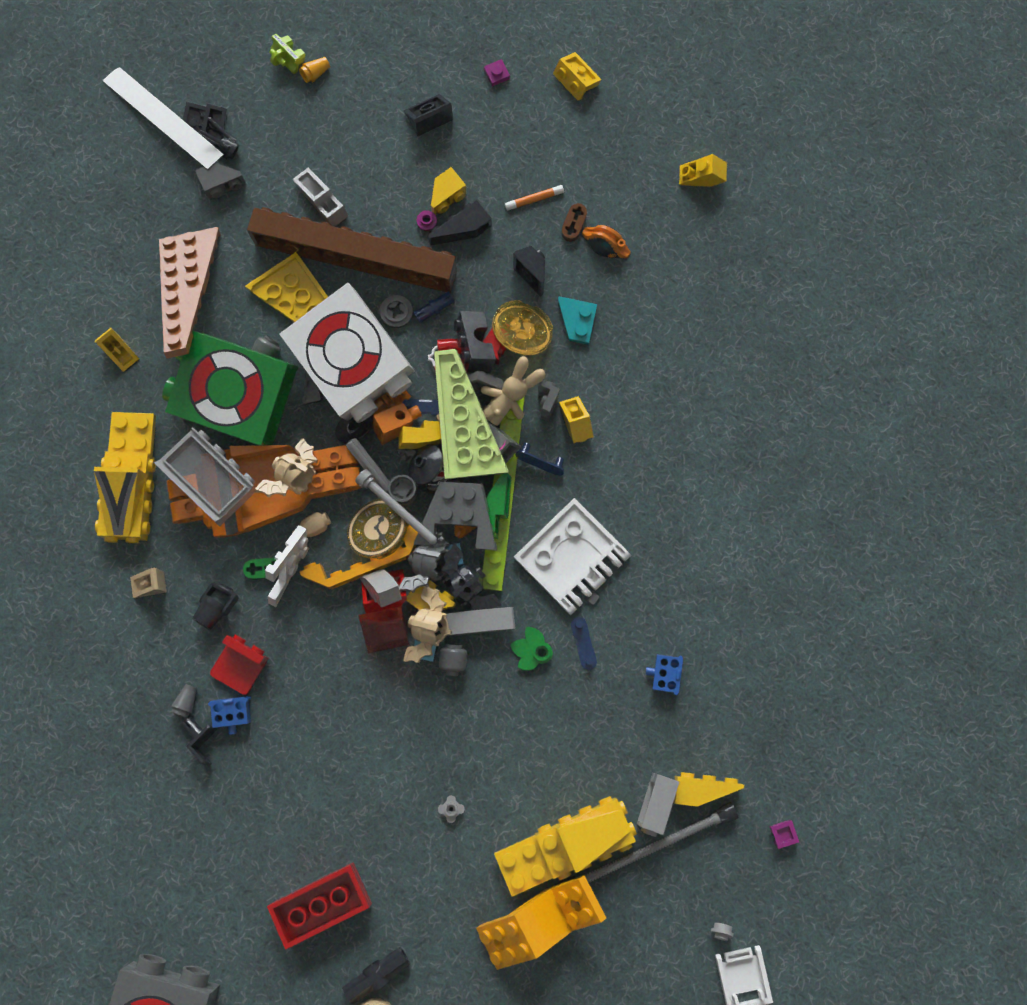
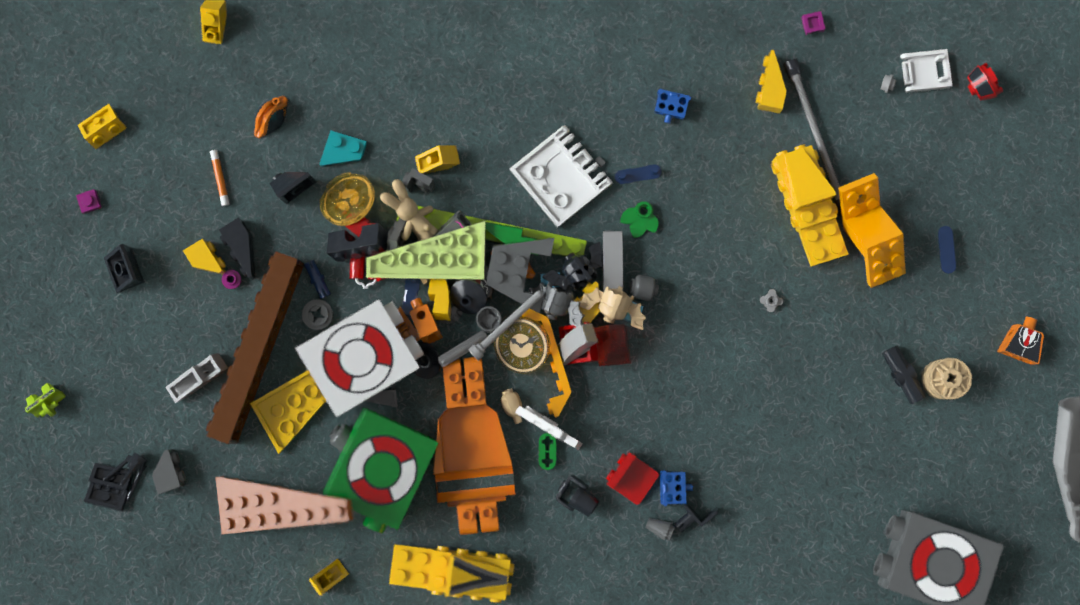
camera: 80 degrees left, 5 degrees up
white sticker [103,67,224,169] -> none
tan slope [130,568,166,598] -> none
window [154,427,256,526] -> none
tan helmet [255,439,317,497] -> none
red brick [267,862,372,950] -> none
light orange cone [299,57,330,83] -> none
dark blue piece [515,443,565,476] -> none
reddish brown beam [561,203,587,242] -> none
light grey window [637,772,679,837] -> none

